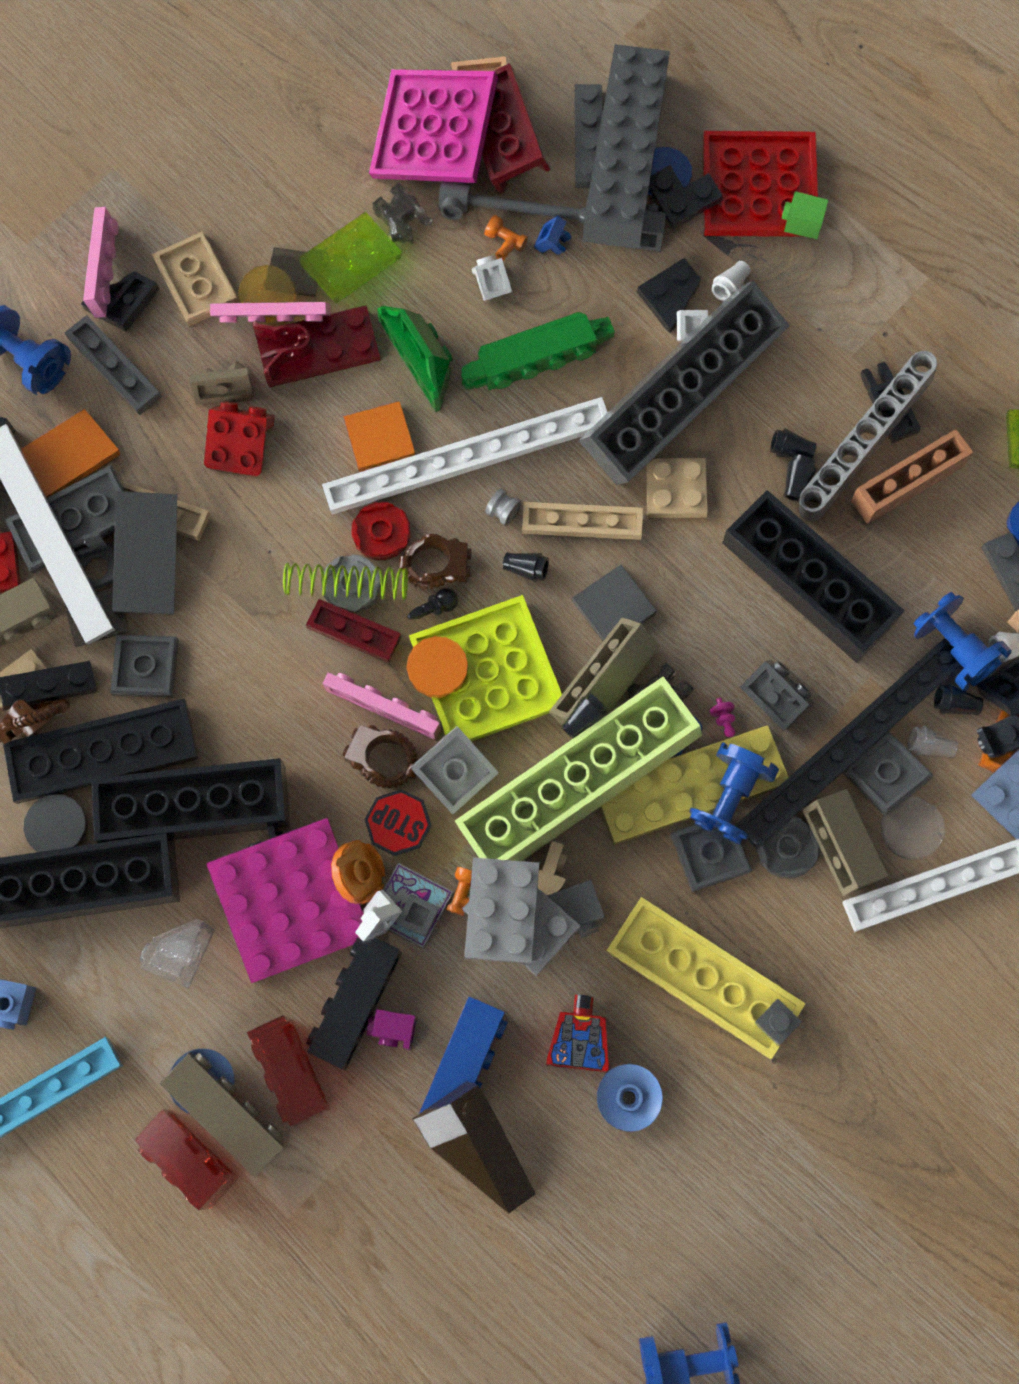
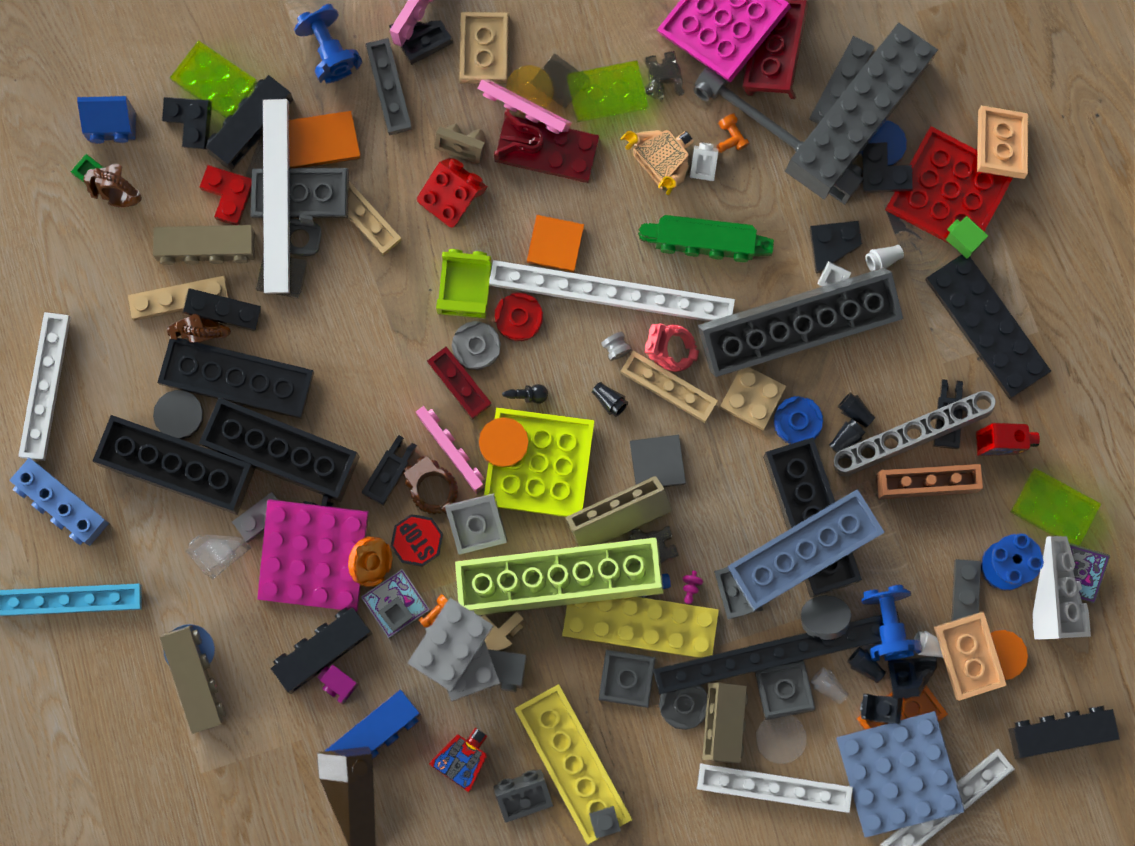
camera: 25 degrees right, 5 degrees up
dark grey tile [110,635,179,698] -> none
dark grey tile [112,491,177,615] -> none
clear red wedge [135,1109,239,1211] -> none
clear red wedge [247,1015,331,1127] -> none
lime piece [283,563,408,600] -> none
white bracket [355,890,402,941] -> none
green wedge [377,306,453,413] -> none
reddish brown piece [399,534,472,590] -> none
blue tile [534,216,572,255] -> none
black cone [561,693,608,739] -> none
medium blue dish [597,1064,663,1132] -> none
blue piece [689,742,779,844] -> none
none -> light grey plate [232,492,279,543]
none -> black hinge [362,435,417,506]
none -> lime panel [436,249,492,319]
none -> dark grey bracket [493,770,553,823]
none -> light nougat torso [620,130,694,195]
none -> coral piece [645,323,699,372]
none -> sand blue plate [727,489,884,611]
none -> blue tile [774,396,823,444]
none -> dark grey tile [800,595,851,640]
none -> black plate [925,255,1051,399]
none -> red torso [976,423,1040,456]
none -> light nougat plate [977,105,1028,179]

